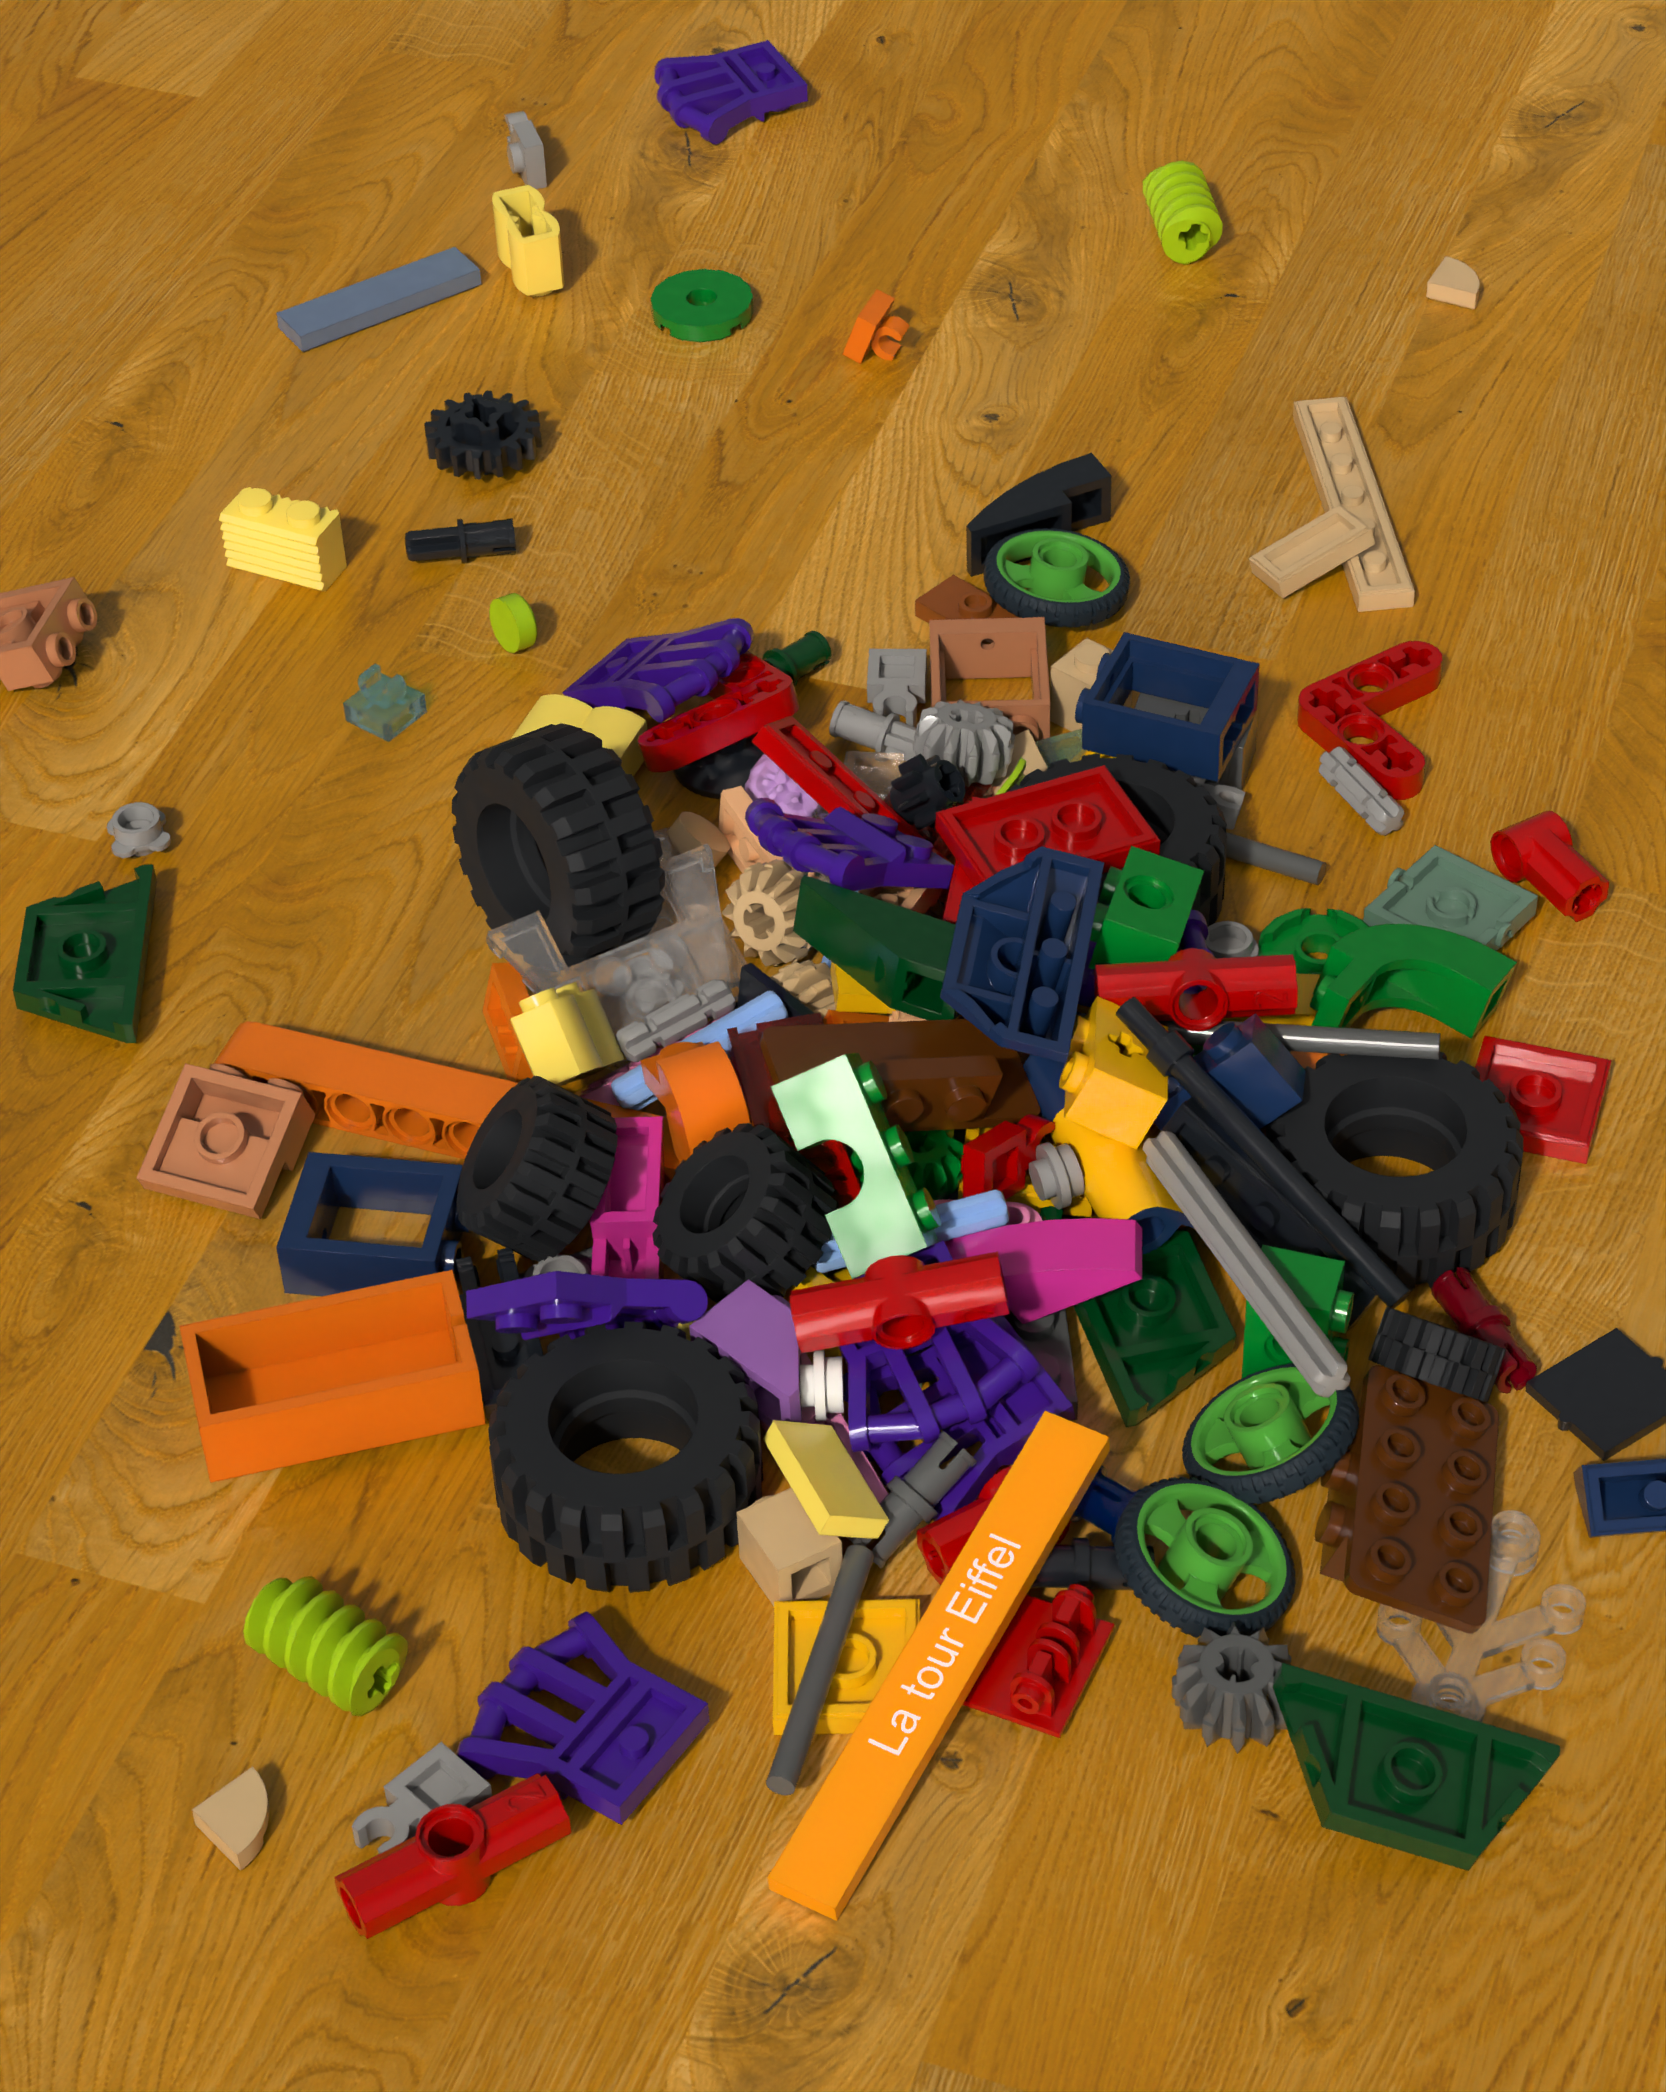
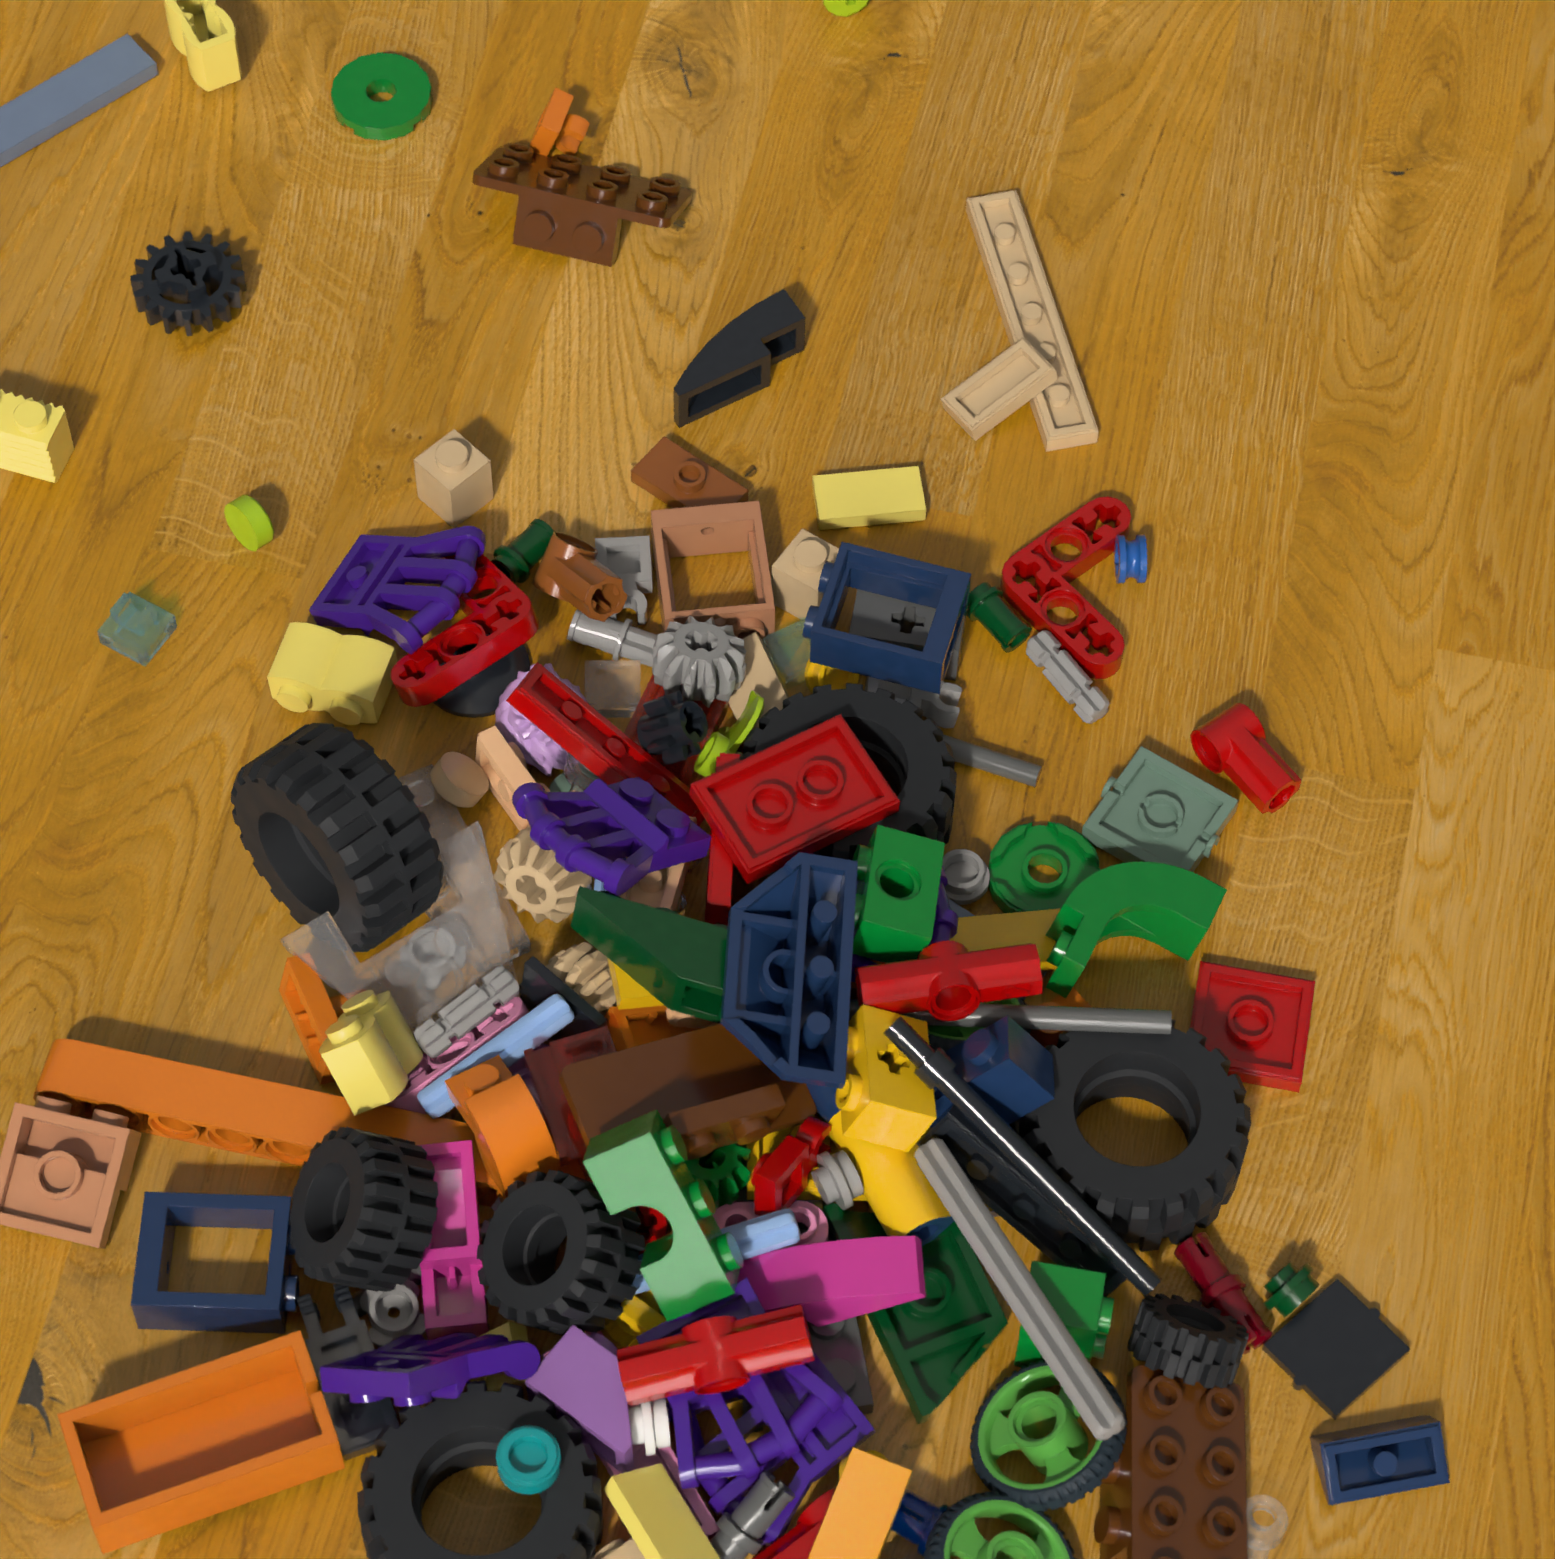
camera: 10 degrees left, 15 degrees up
black axle [405,518,516,563] -> none
wheel [984,528,1130,628] -> none
tan tile [1426,256,1479,309] -> none
none -> tan brick [414,429,494,528]
none -> reddish brown bracket [472,143,692,267]
none -> teal tile [496,1425,561,1495]
none -> dark orange piece [532,532,628,622]
none -> light yellow tile [812,466,926,530]
none -> dark green pin [966,582,1032,653]
none -> blue bush [1114,534,1147,584]
none -> dark green plate [1263,1262,1320,1318]

